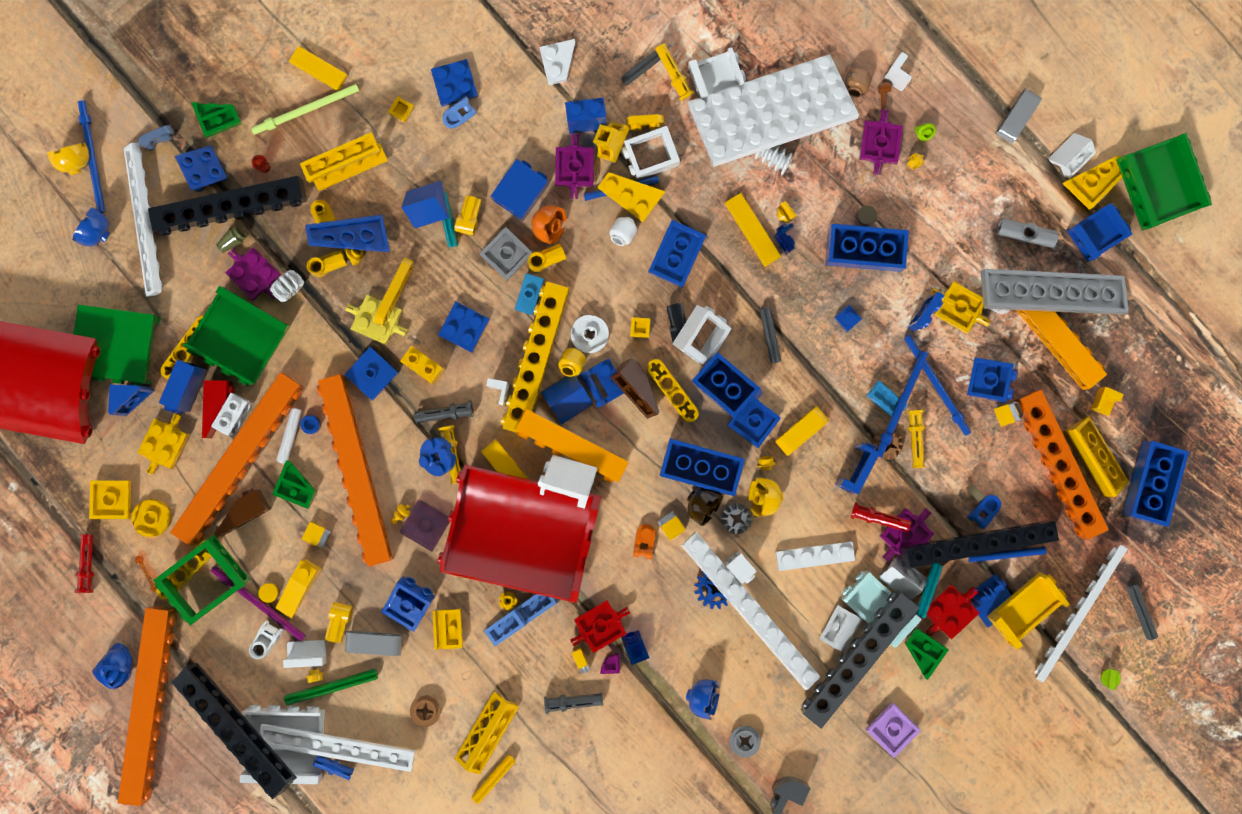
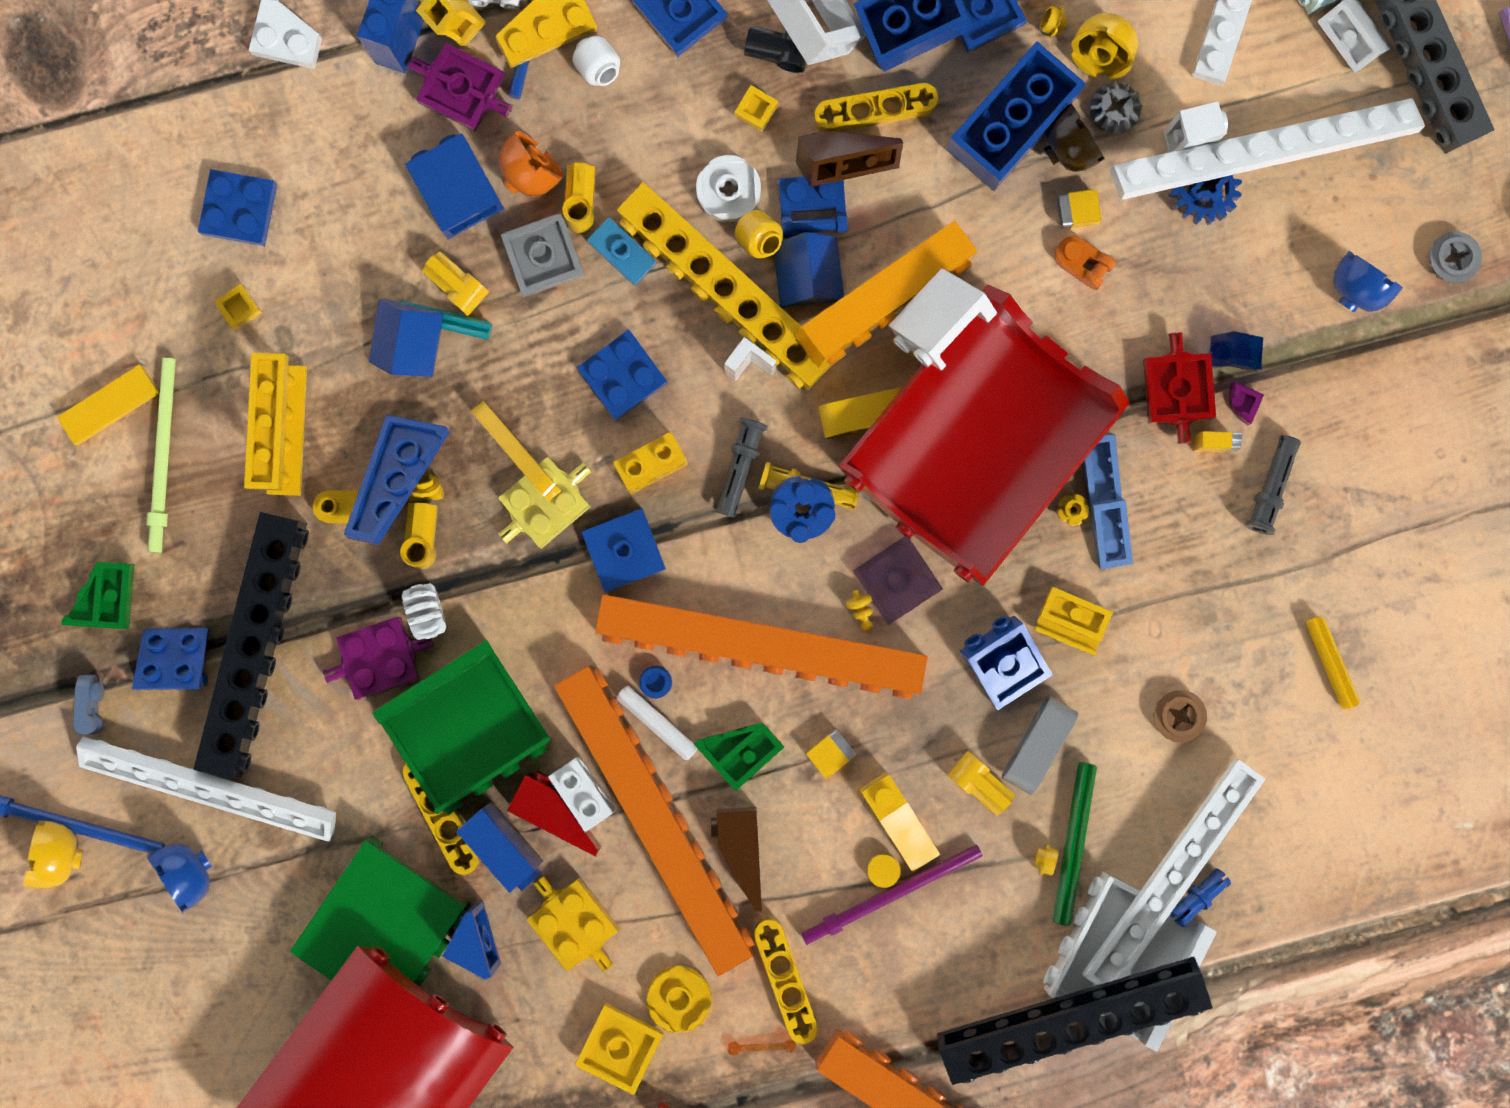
camera: 70 degrees left, 0 degrees up
green window [153,535,251,626] -> none
olive cone [216,226,246,253] -> none
white piece [249,620,284,659] -> none
clear red pin [251,155,271,173] -> none
white panel [283,640,327,668] -> none
medium blue plate [442,96,477,129] -> none
yellow fence [454,692,519,774] -> none

